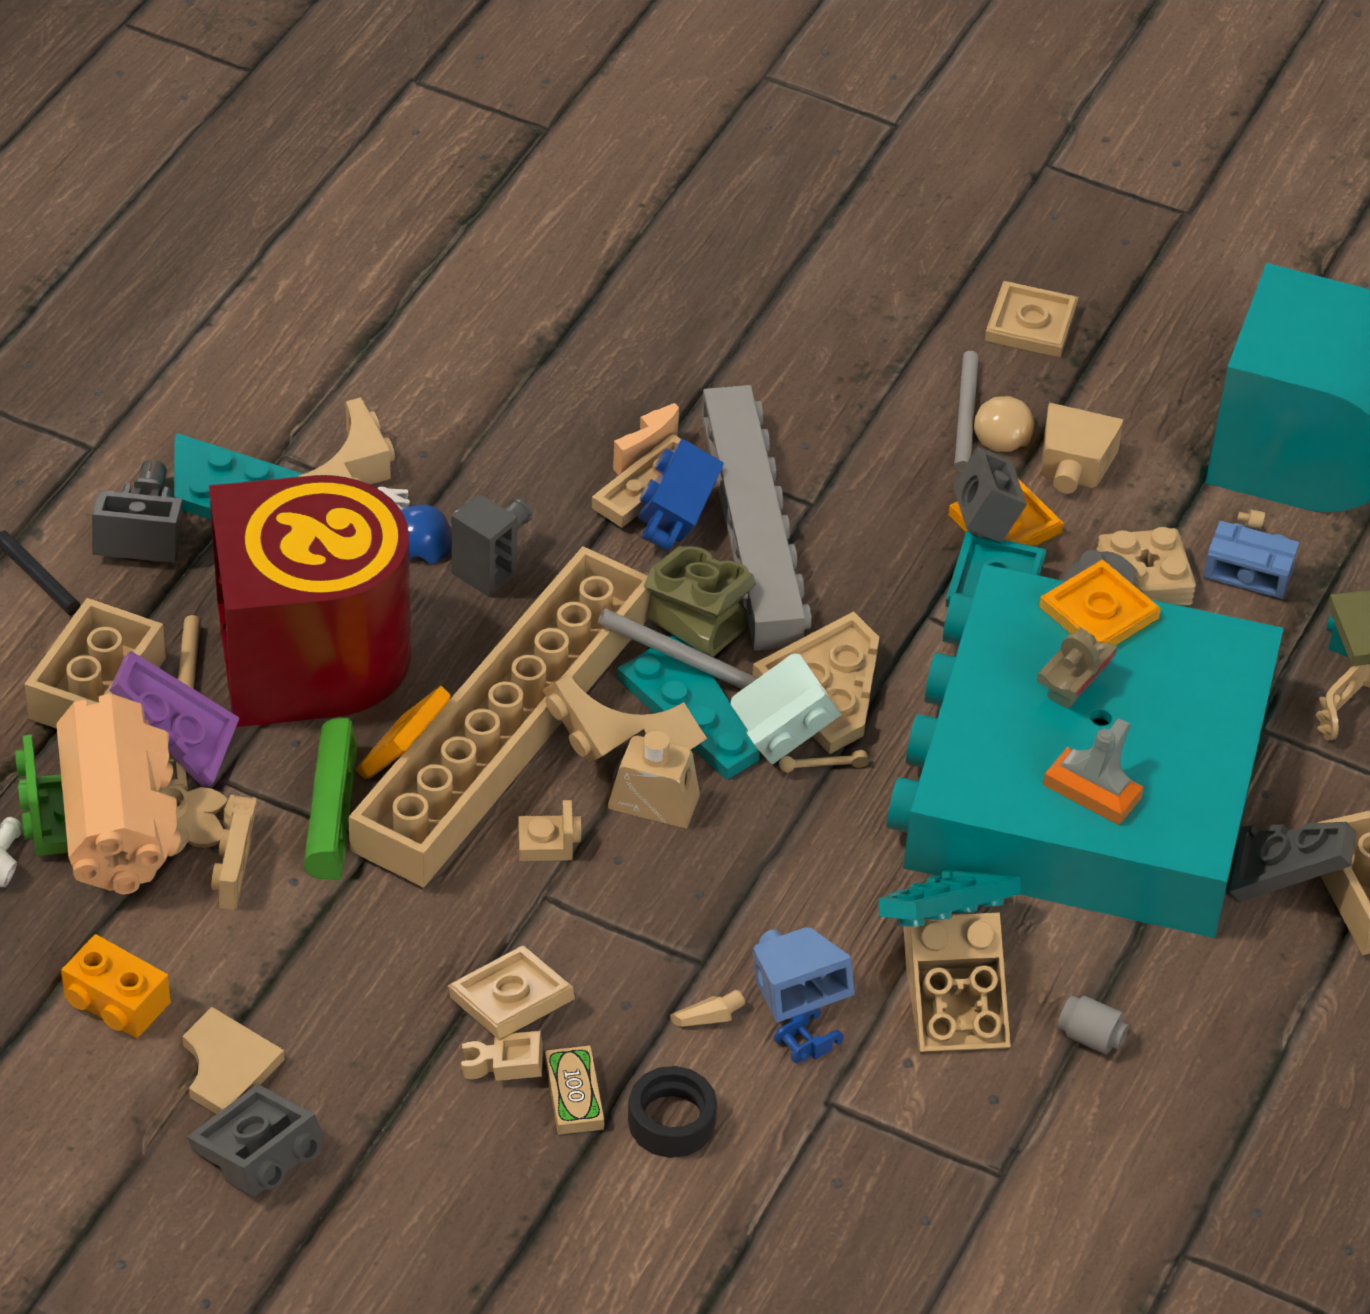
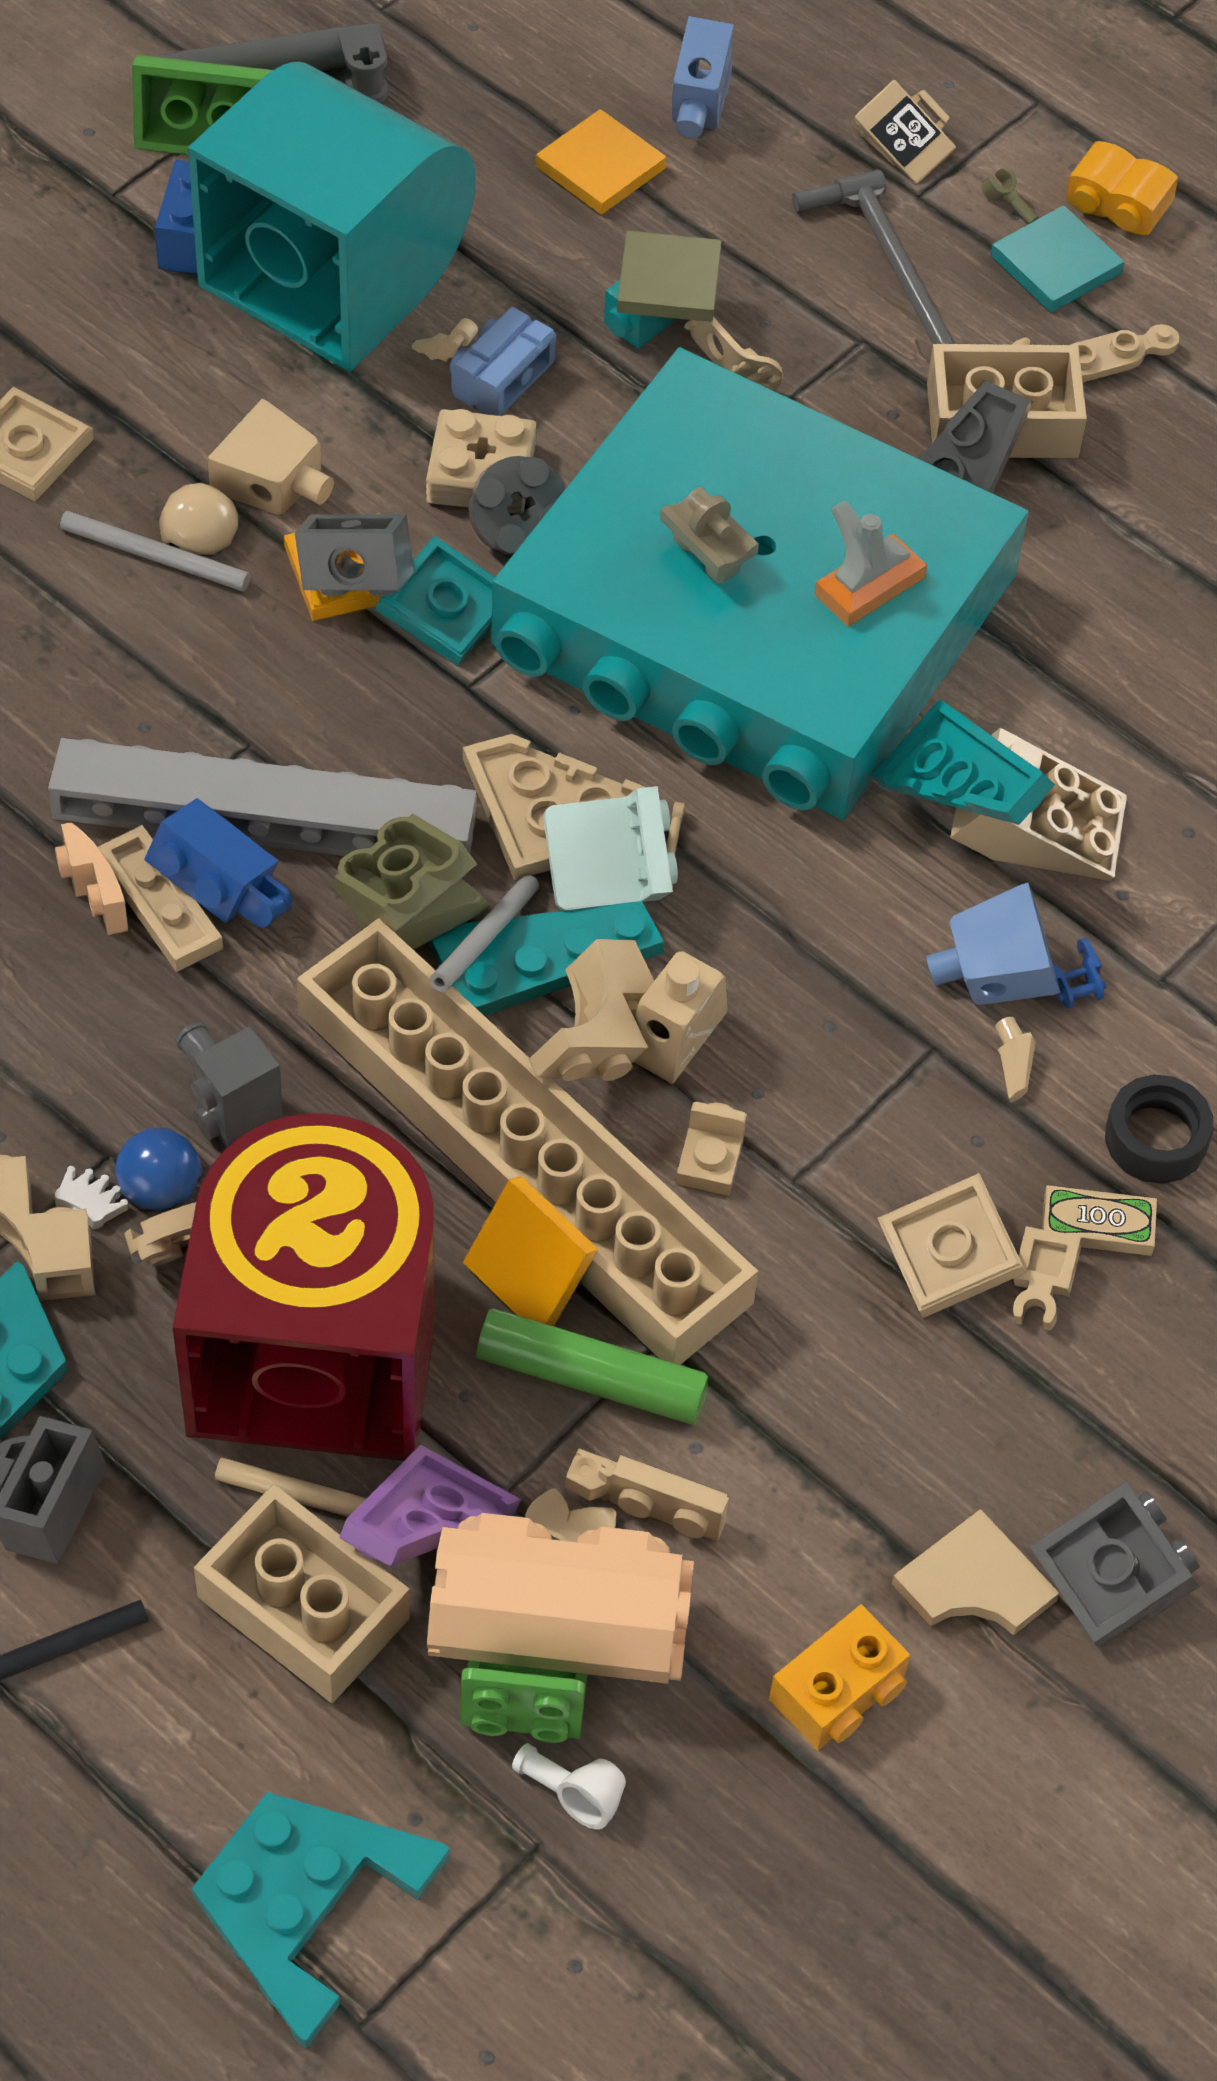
camera: 75 degrees left, 10 degrees up
light orange tile [1039,559,1161,646] -> none
light grey brick [1057,995,1129,1055] -> none

